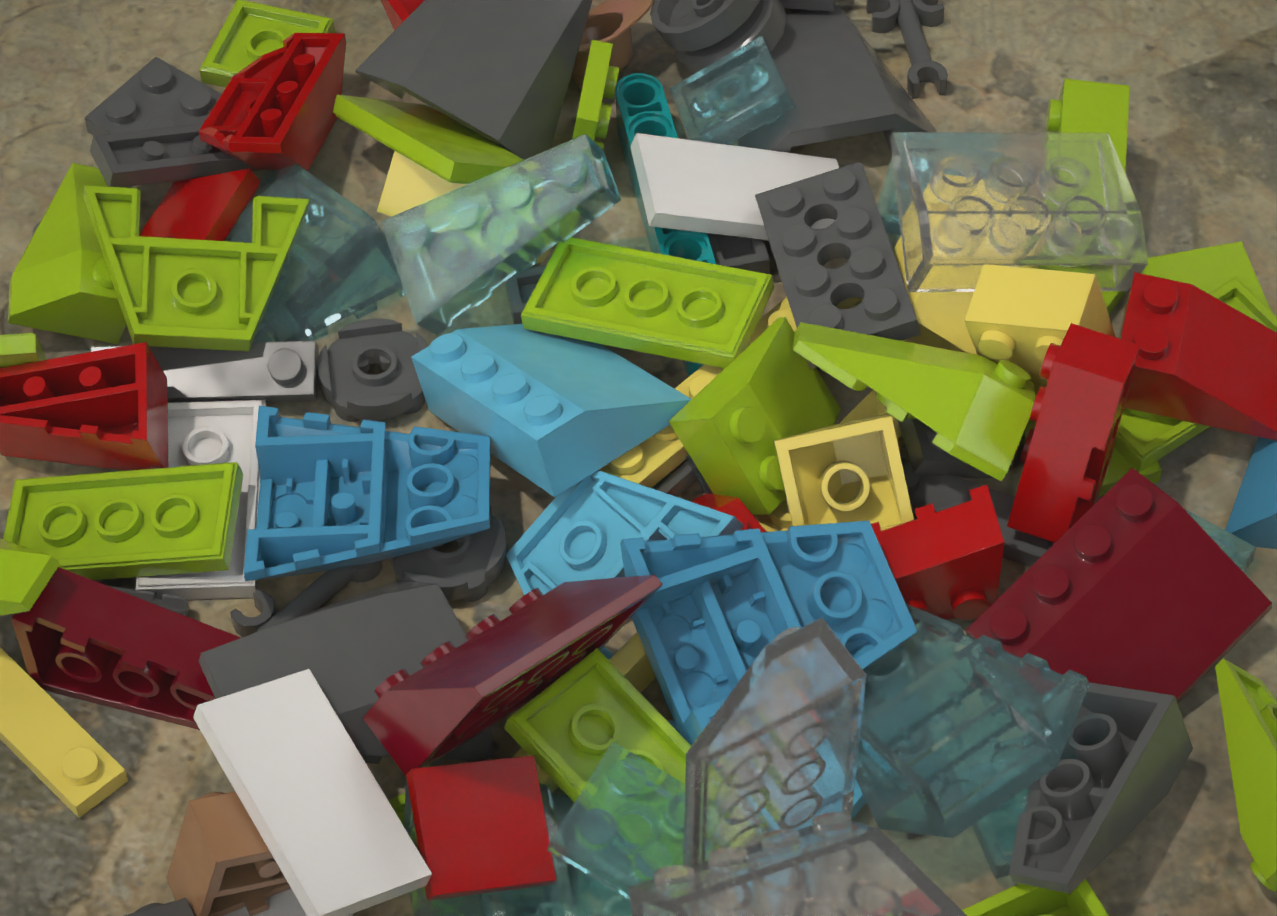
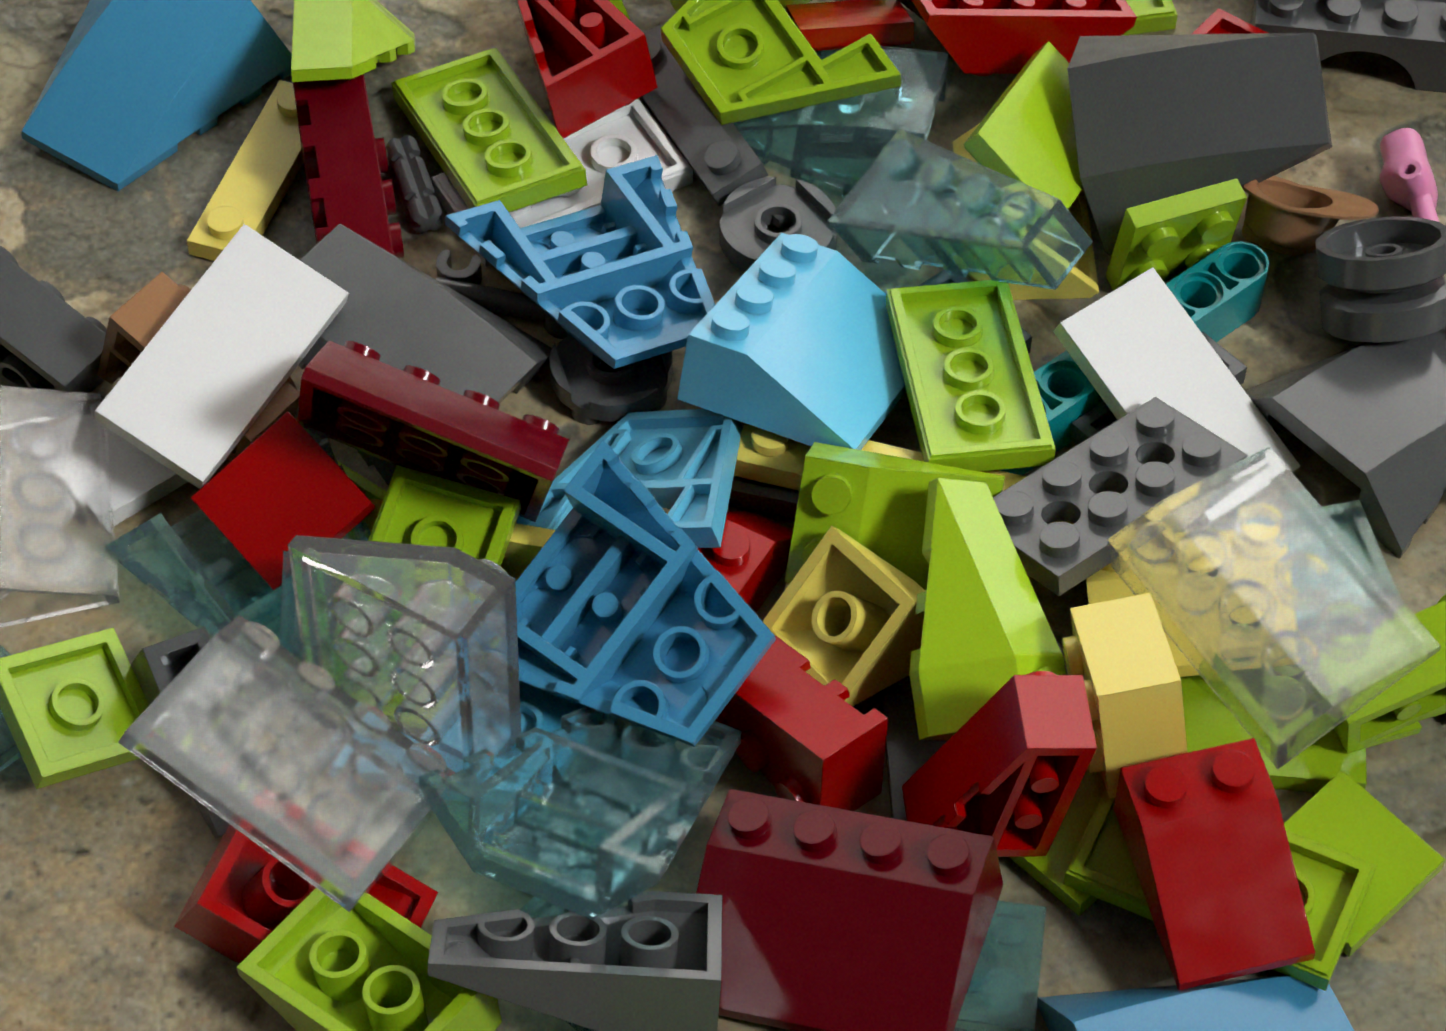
camera: 60 degrees right, 0 degrees up
clear light blue plate [669,36,796,145] -> none

